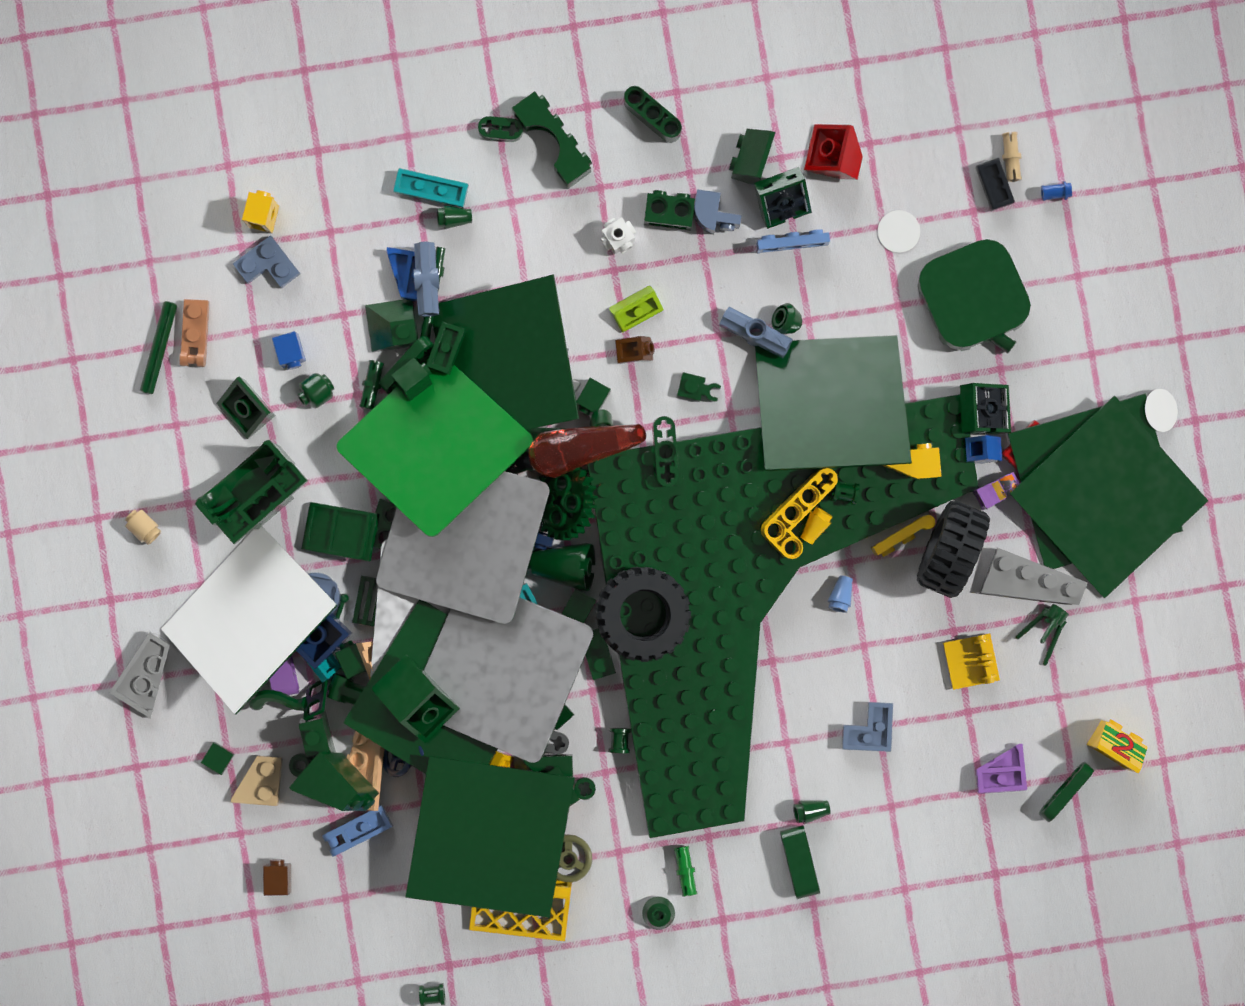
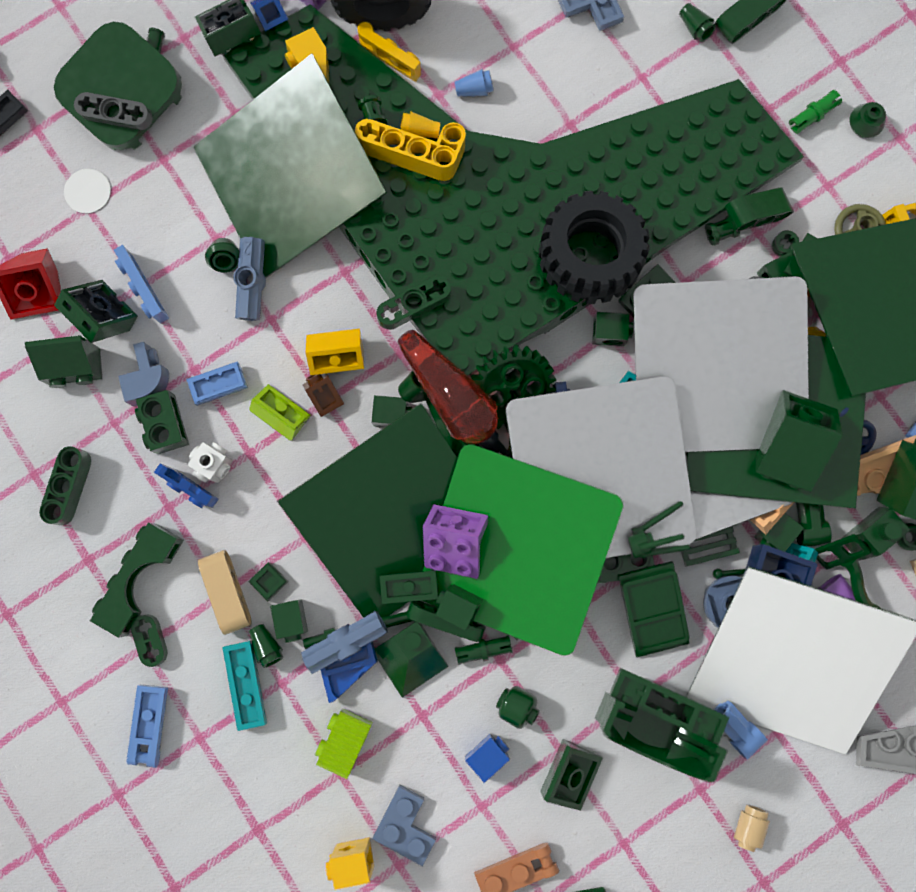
camera: 110 degrees left, 5 degrees down
dark green cone [528,543,596,591] -> none
dark green plate [677,372,721,402] -> none
none -> dark grey beam [74,92,153,130]
none -> medium blue plate [127,684,168,768]
none -> blue wing [154,463,219,508]
none -> medium blue plate [187,361,248,406]
none -> tan beam [198,550,252,635]
none -> dark green tile [248,562,289,601]
none -> dark green brick [270,599,308,643]
none -> yellow brick [305,328,364,375]
none -> lime brick [315,709,373,779]
none -> medium lavender bracket [423,504,488,579]
none -> dark green plant [627,501,691,559]
none -> medium blue piece [714,701,768,760]
none -> dark green beam [725,187,794,232]

